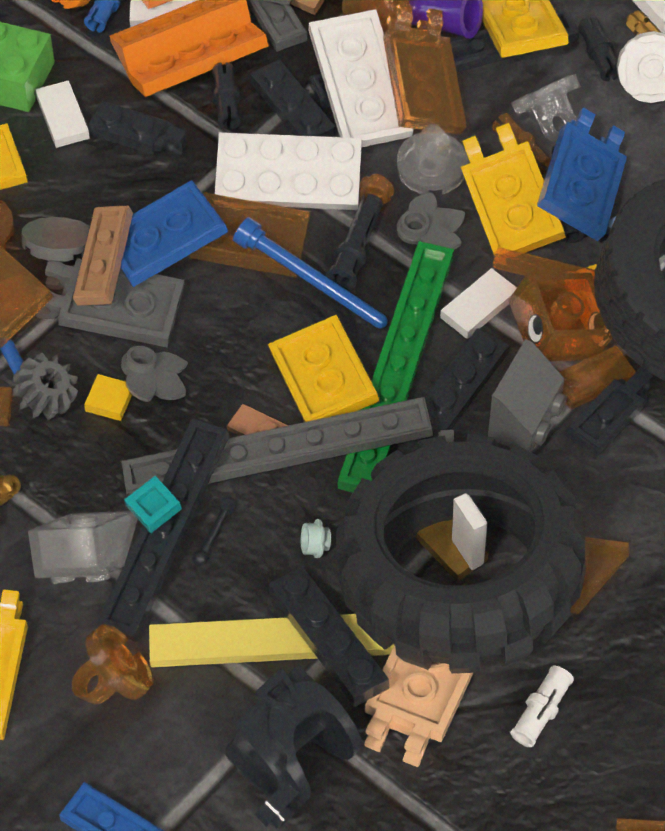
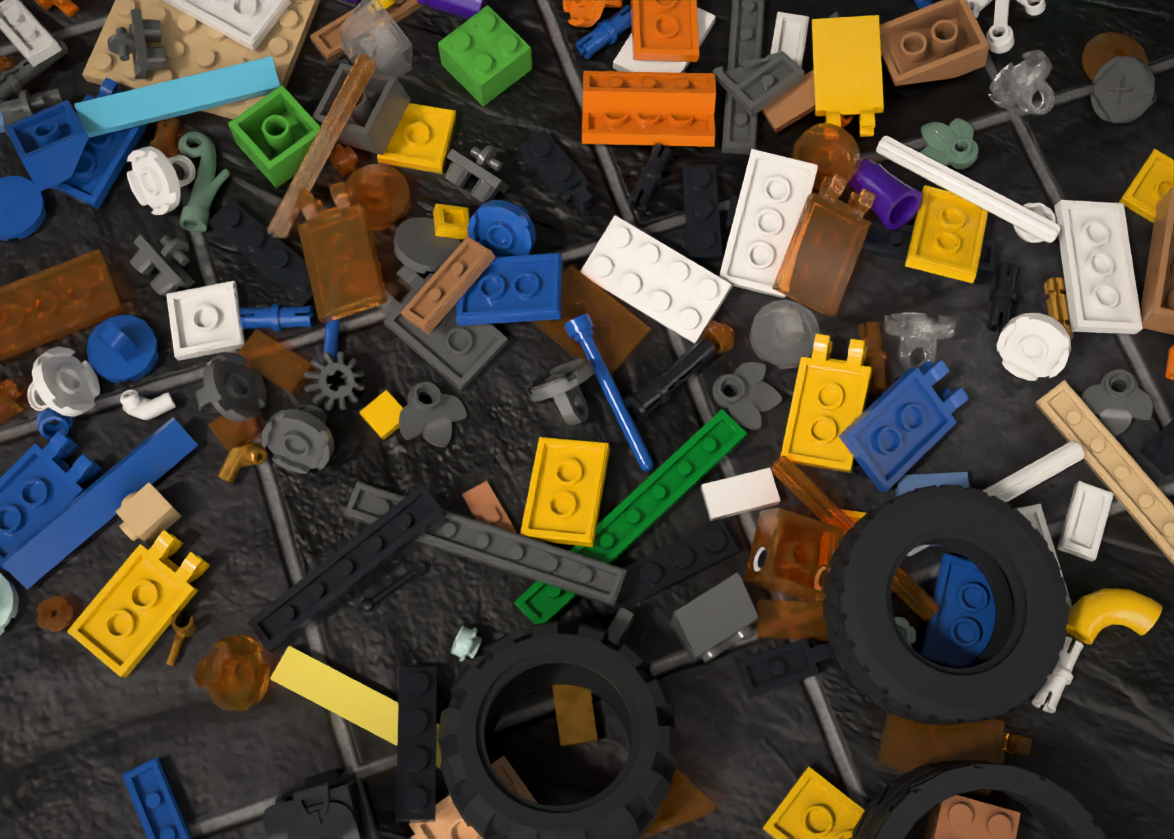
camera: 30 degrees right, 15 degrees up
clear slope [28,511,138,583] -> none
white tile [35,80,90,148] -> none
teal plate [124,476,182,533] -> none
white tile [452,493,487,570] -> none
none -> pearl gold hand [165,612,197,666]
none -> dark grey tile [261,404,334,474]
none -> yellow tile [433,204,470,240]
none -> dark grey hips [444,144,509,203]
none -> blue tile [467,200,536,257]
none -> dark grey tile [526,358,595,426]

